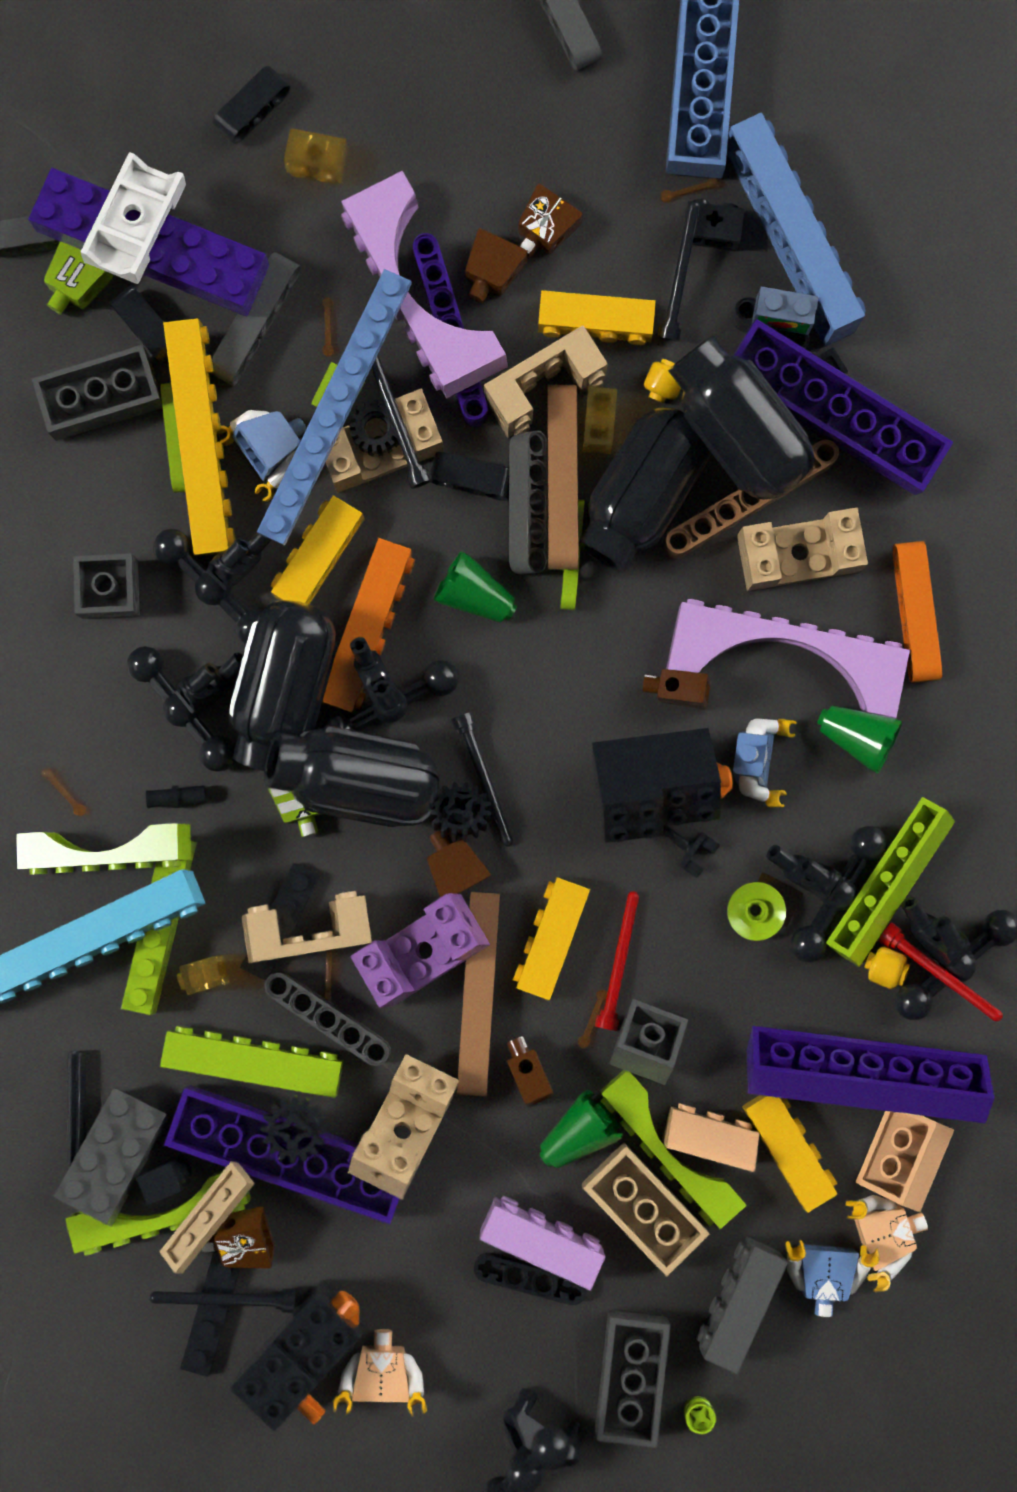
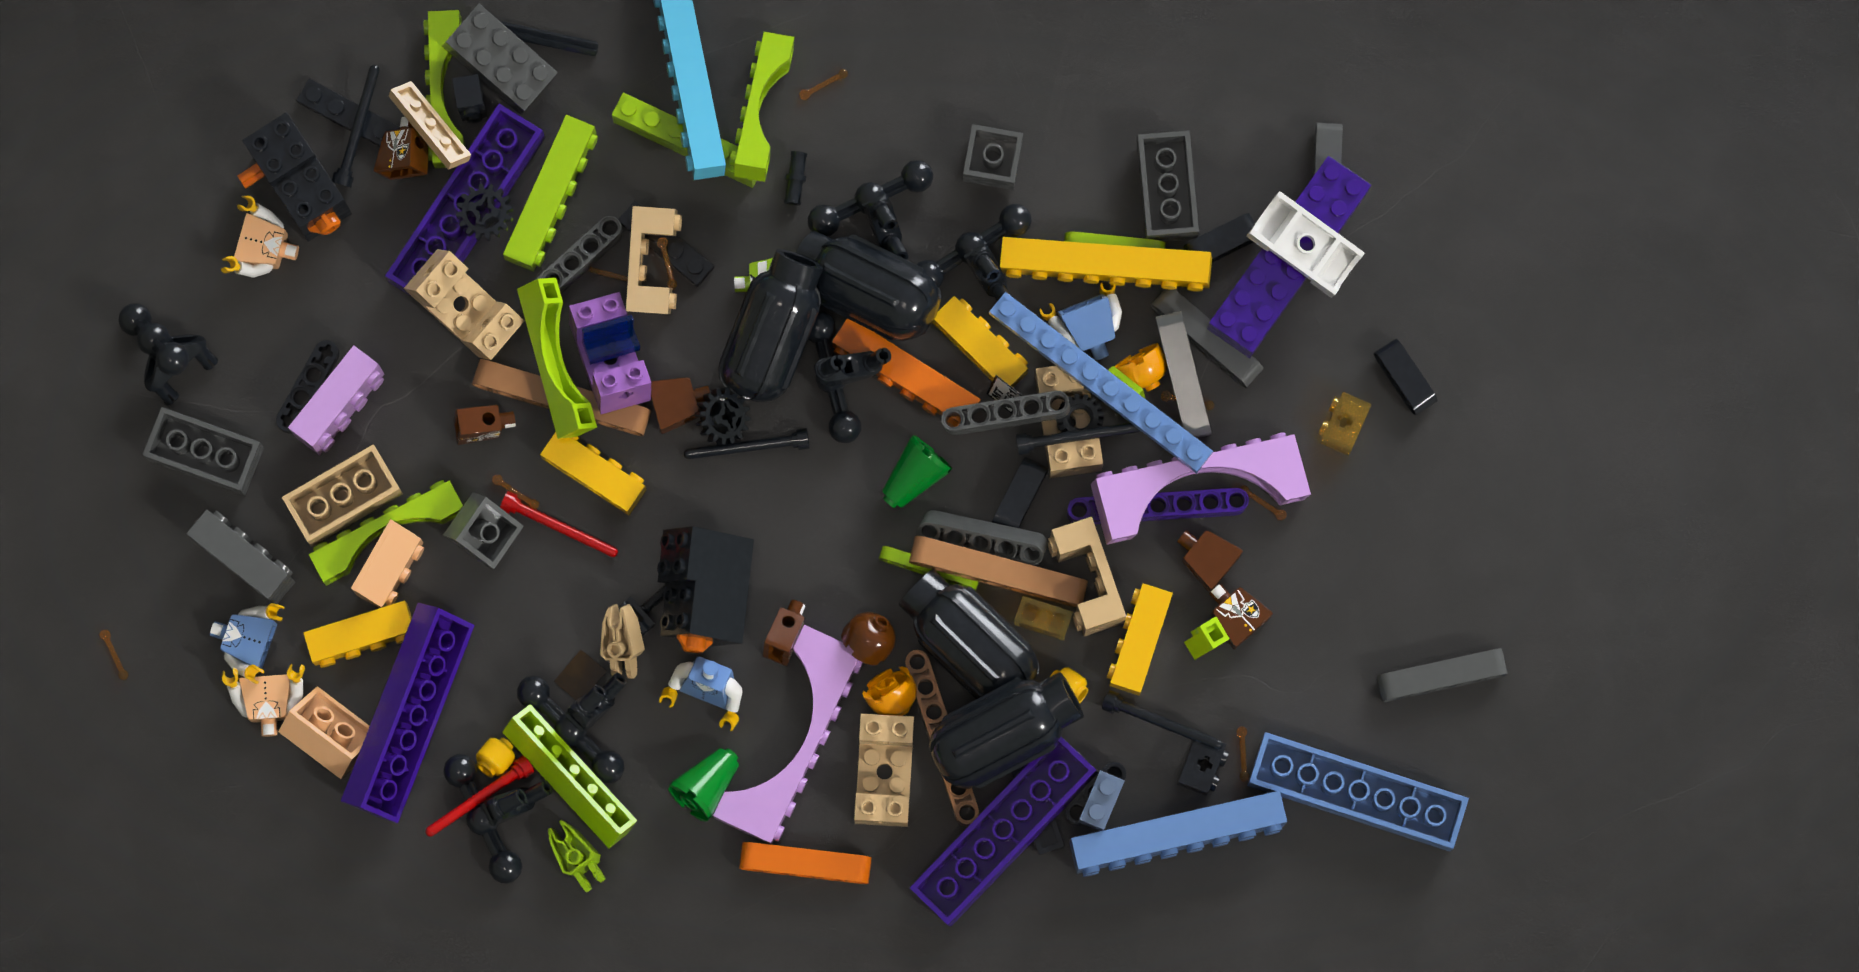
camera: 105 degrees right, 5 degrees down
lime torso [44,241,113,315] -> none
clear yellow brick [177,955,230,995] -> none
green cone [539,1089,623,1168] -> none
lime wheel [683,1396,716,1434] -> none
lime dish [727,882,786,941] -> none
none -> clear orange hinge [100,630,129,680]
none -> lime arch [517,278,597,439]
none -> lime hinge [548,820,605,892]
none -> clear blue panel [582,315,640,365]
none -> tan hinge [600,604,645,679]
none -> clear orange hinge [657,237,677,289]
none -> reddish brown cylinder [841,612,896,665]
none -> light orange cylinder [862,666,917,716]
none -> dark grey beam [941,391,1071,435]
none -> sticker [986,375,1023,414]
none -> light orange cylinder [1114,343,1167,392]
none -> beam [1156,310,1212,438]
none -> lime brick [1184,617,1230,660]
none -> clear orange hinge [1240,485,1287,521]

